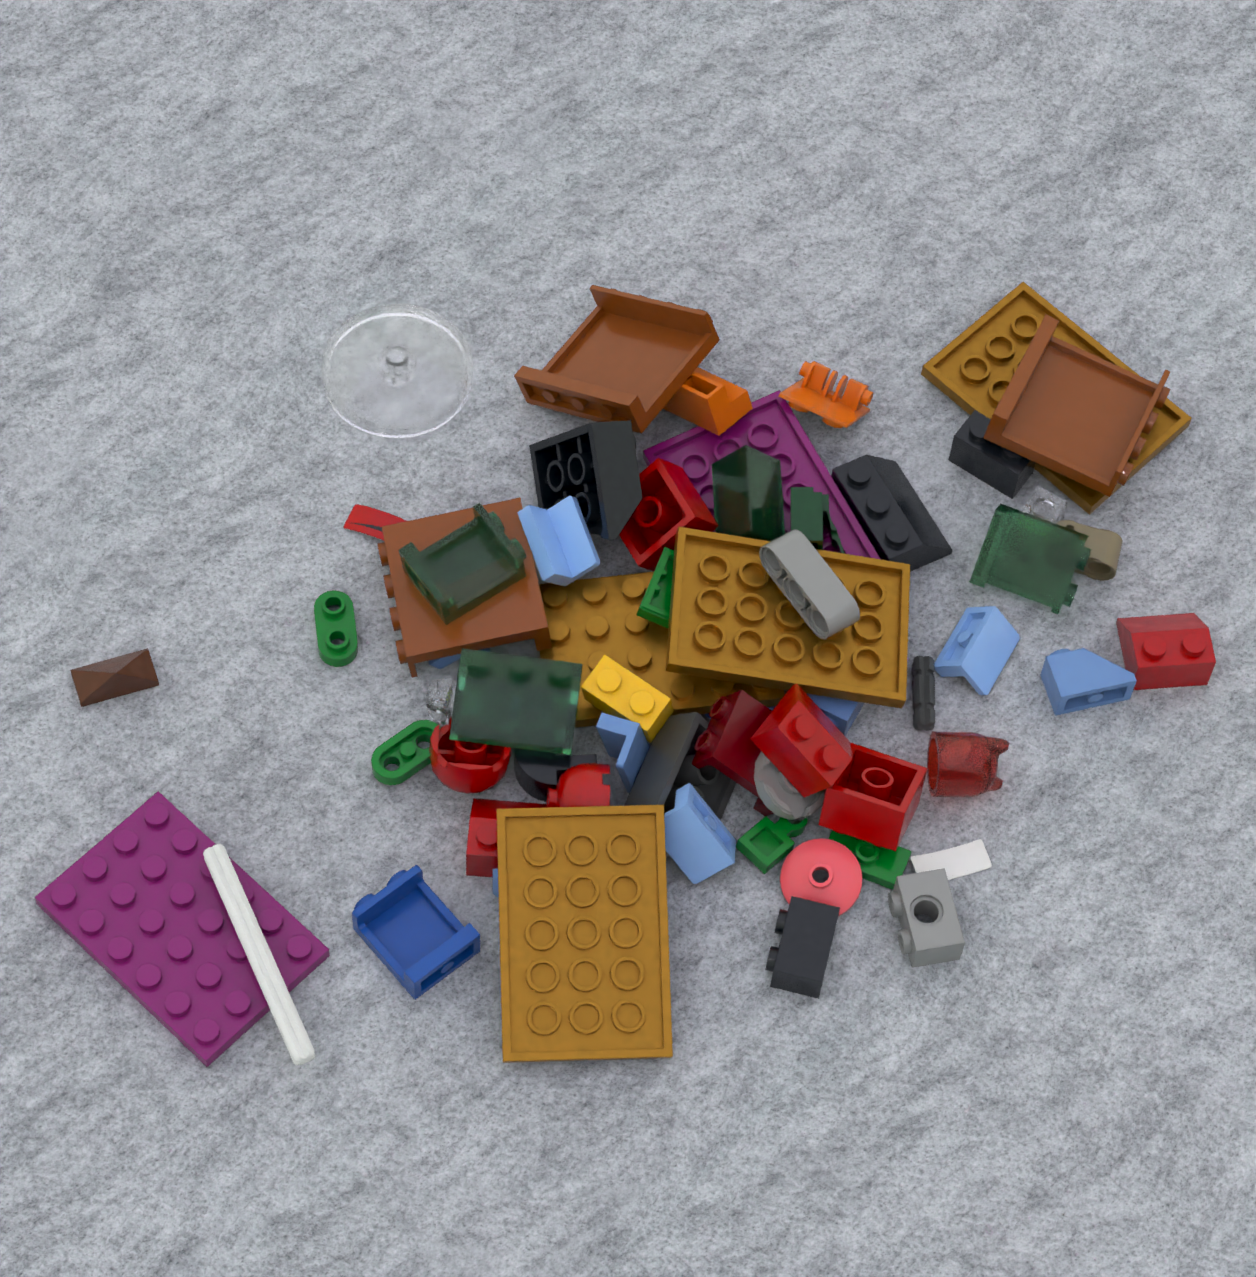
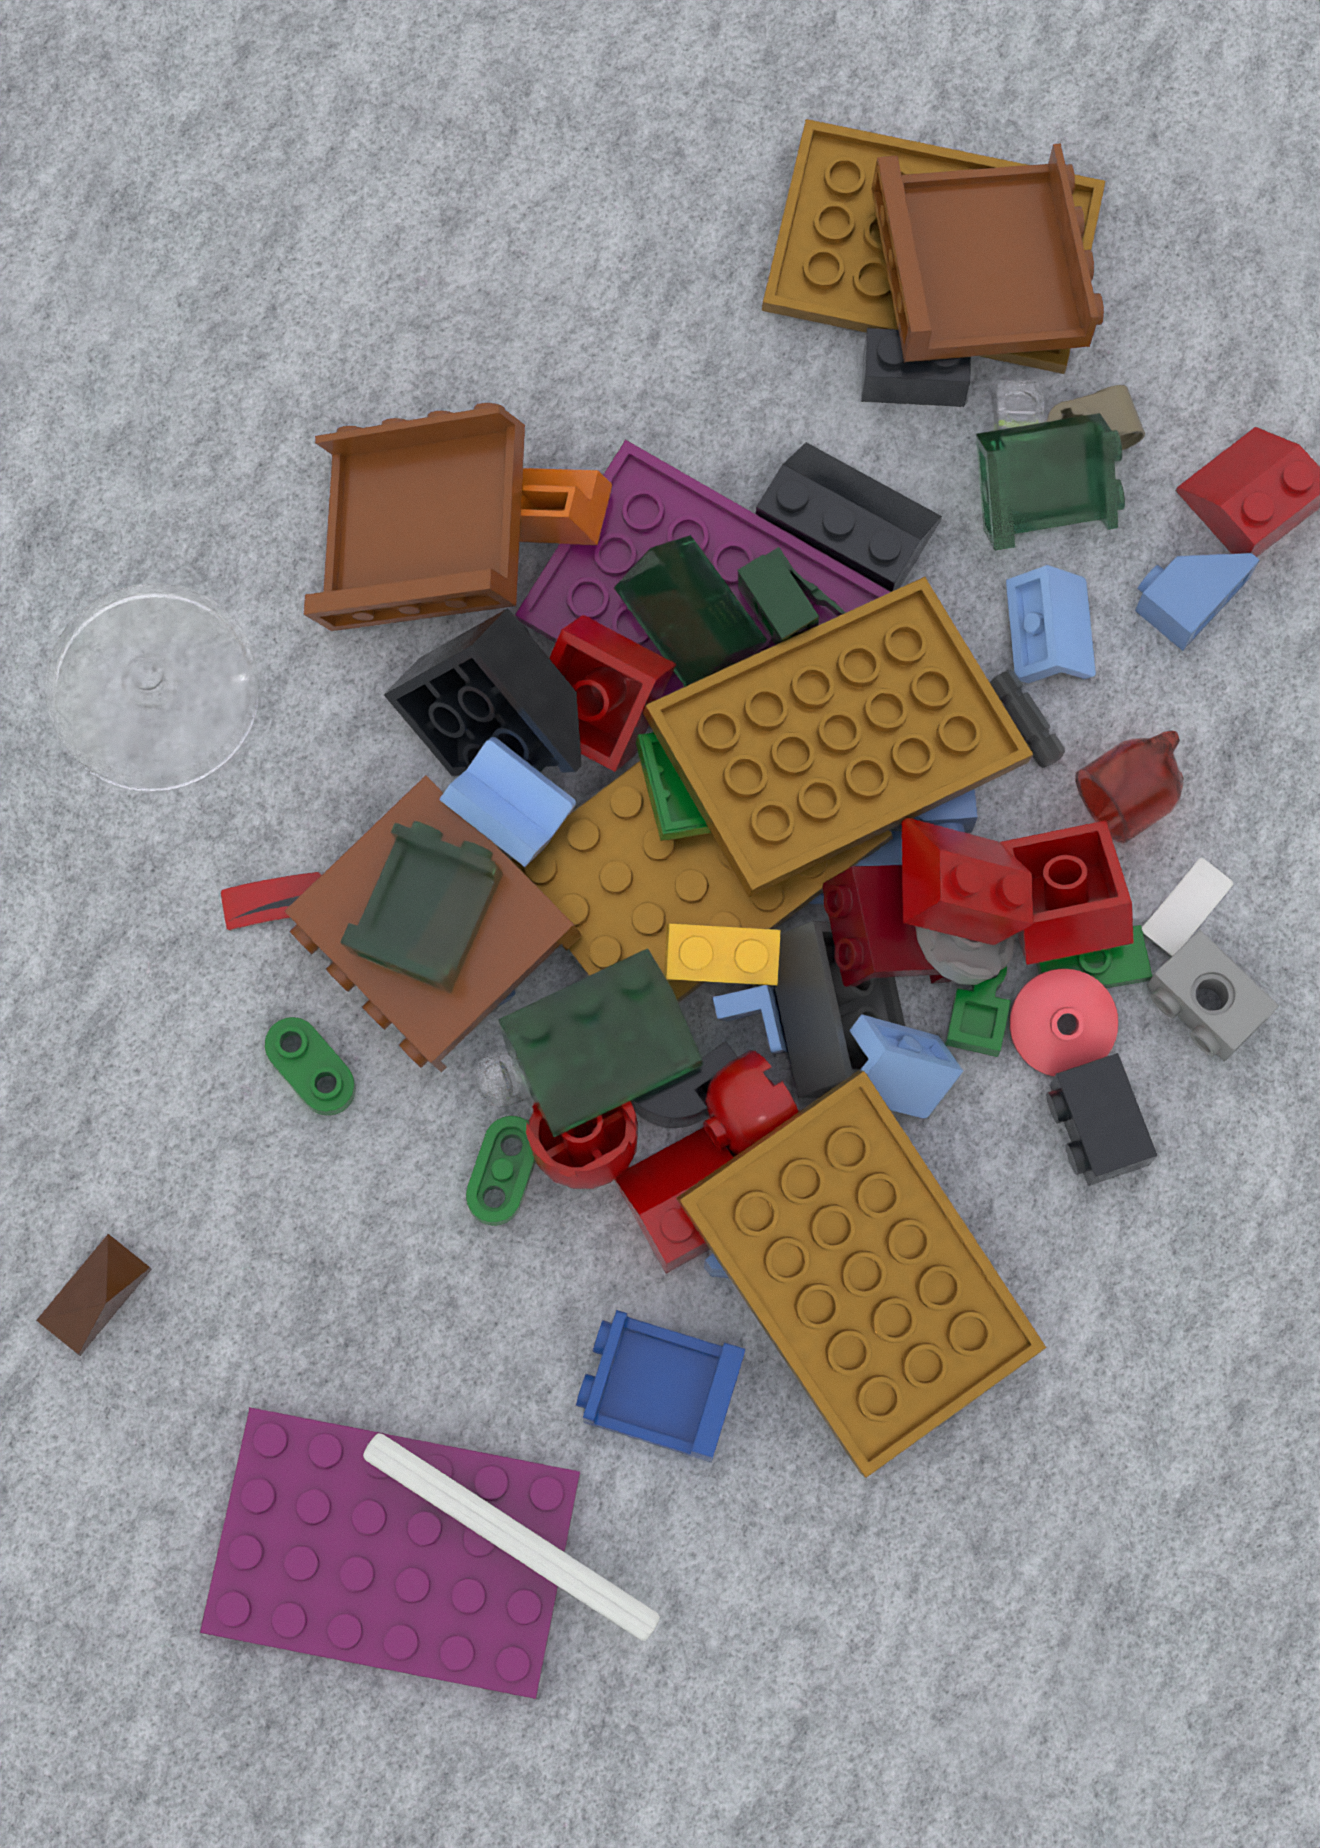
camera: 30 degrees left, 15 degrees up
light grey beam [759,530,860,639] -> none
orange hinge [778,361,874,428] -> none

